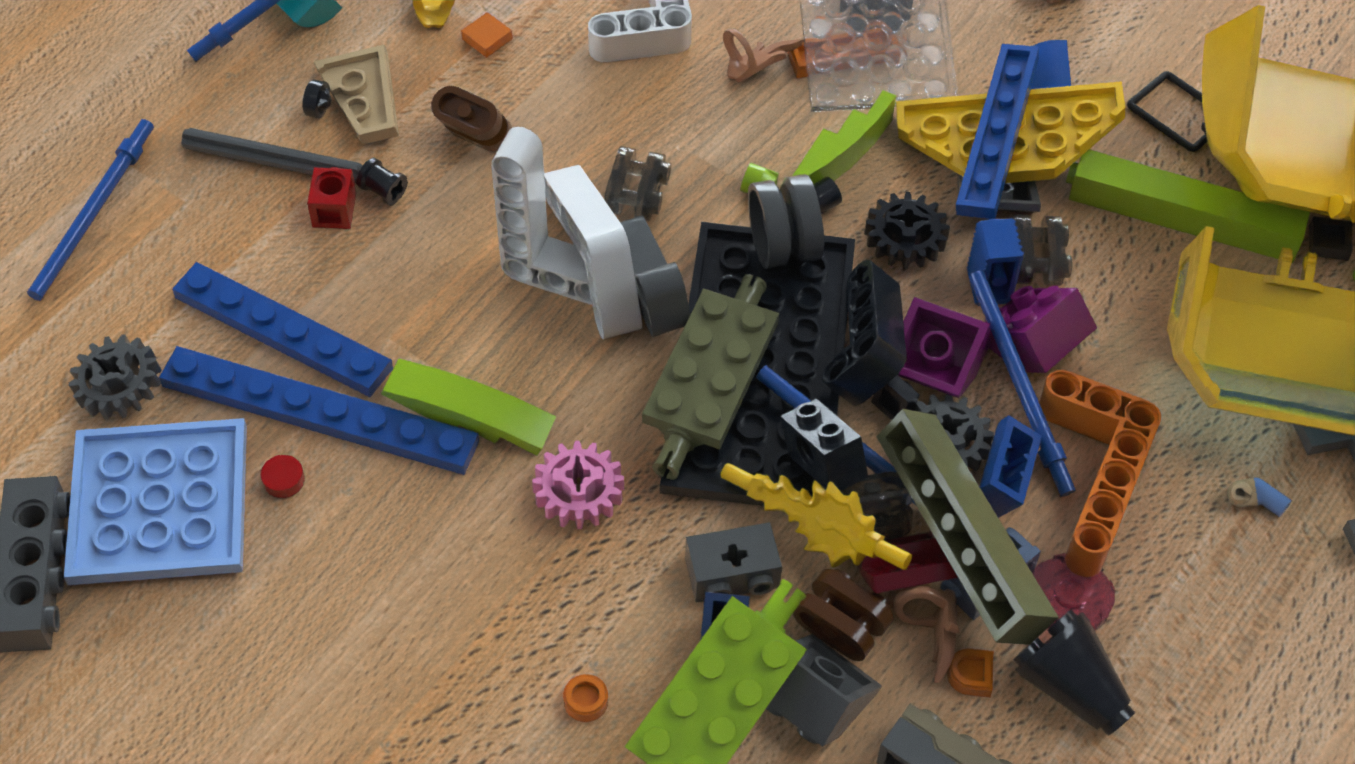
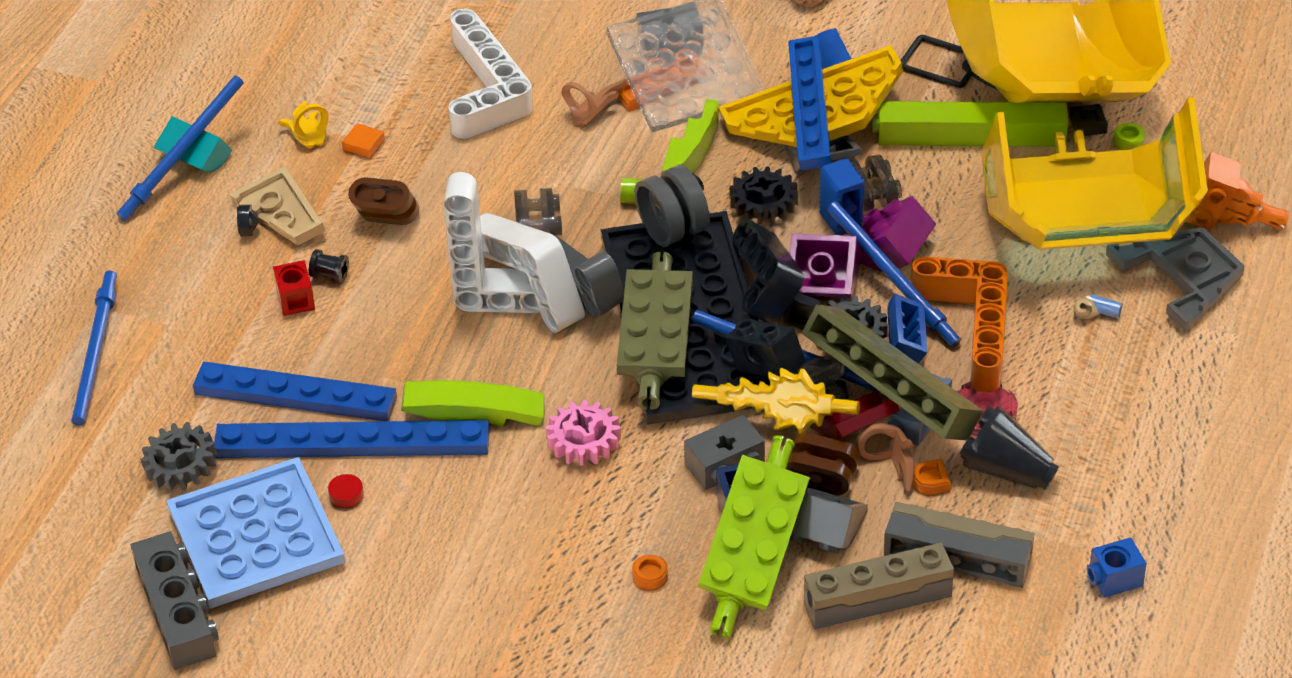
camera: 15 degrees left, 10 degrees down
dark grey axle [181,128,362,183] -> none

